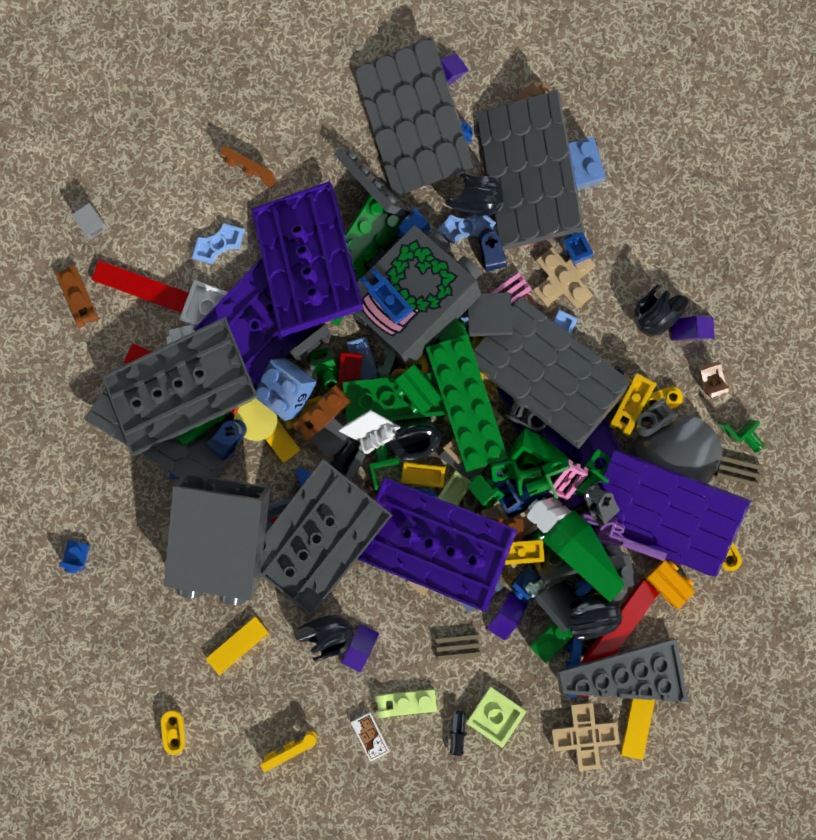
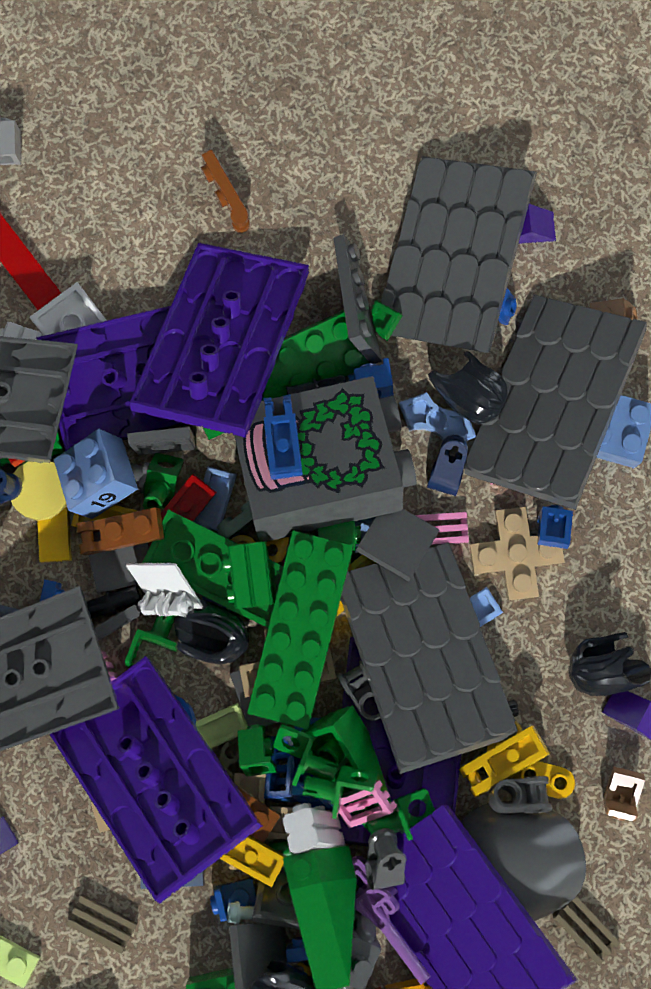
camera: 35 degrees right, 5 degrees down
light blue tile [192,223,245,264] -> none
yellow tile [401,462,446,488] -> none
dark purple slope [486,592,528,641] -> none
green bracket [717,419,765,453] -> none
none -> green tile [372,300,402,341]

